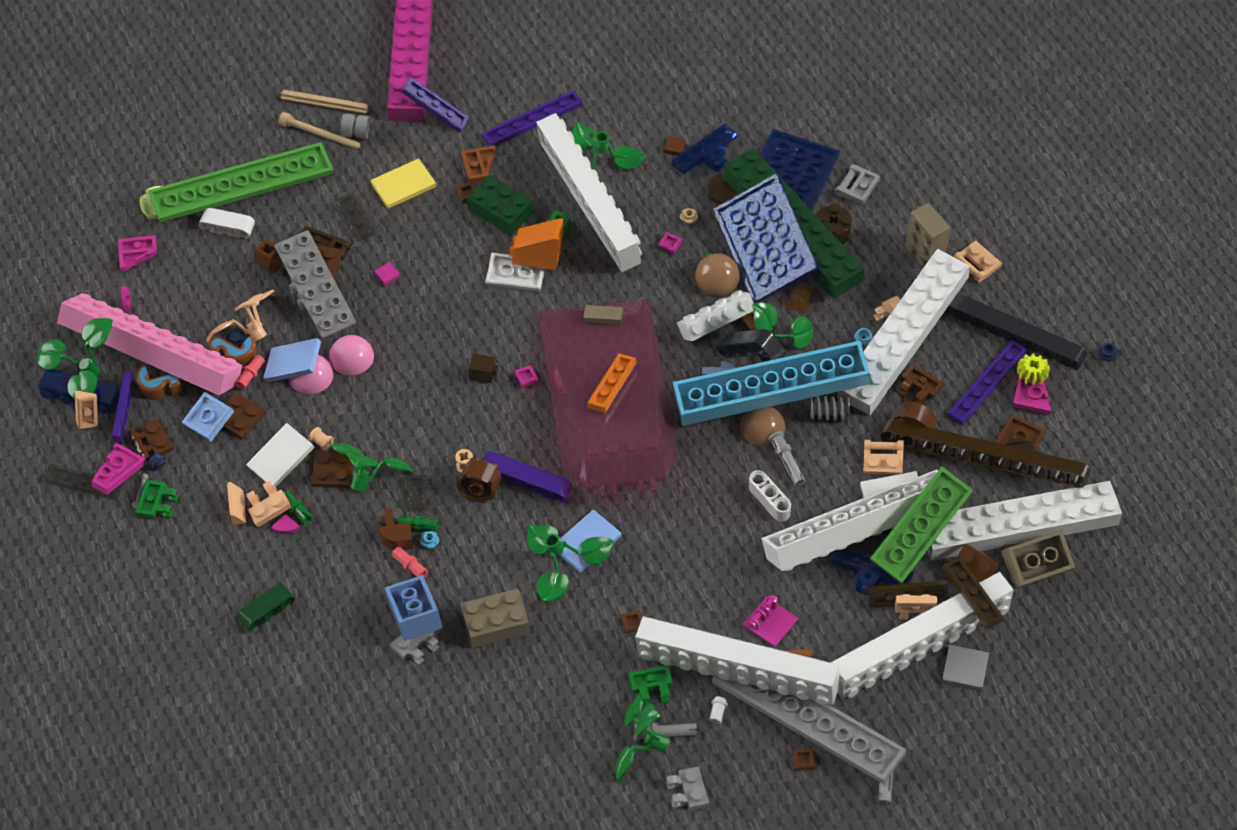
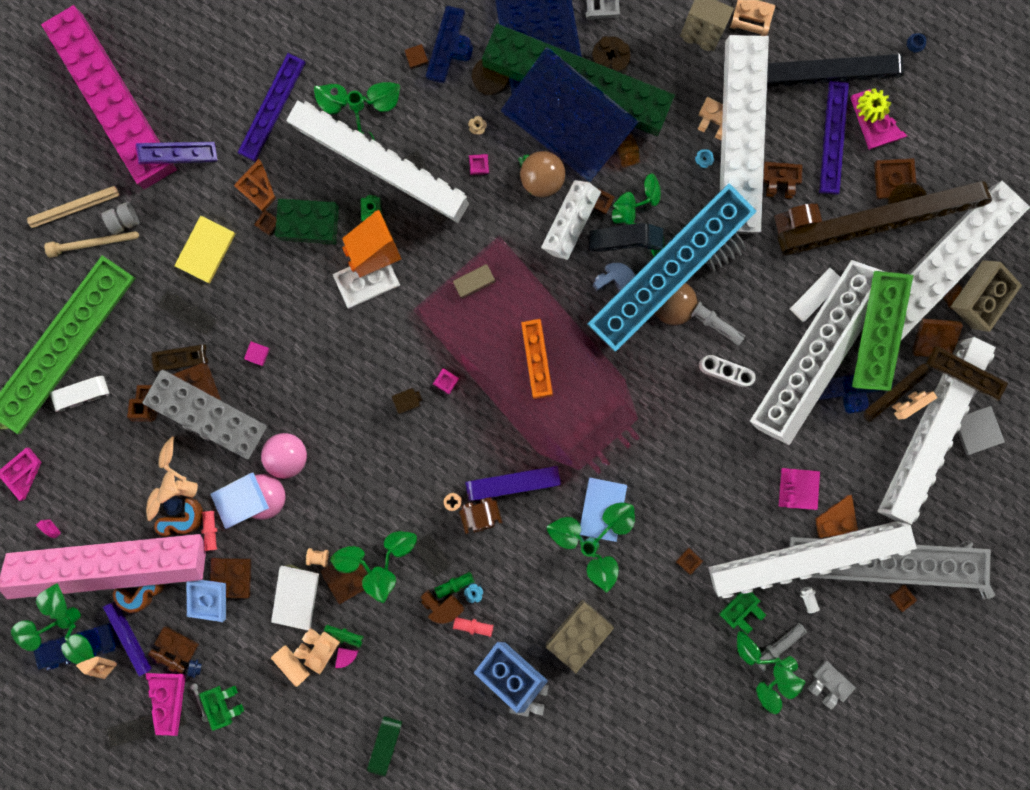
camera: 30 degrees left, 30 degrees up
light nougat plate [863,440,904,475] -> none

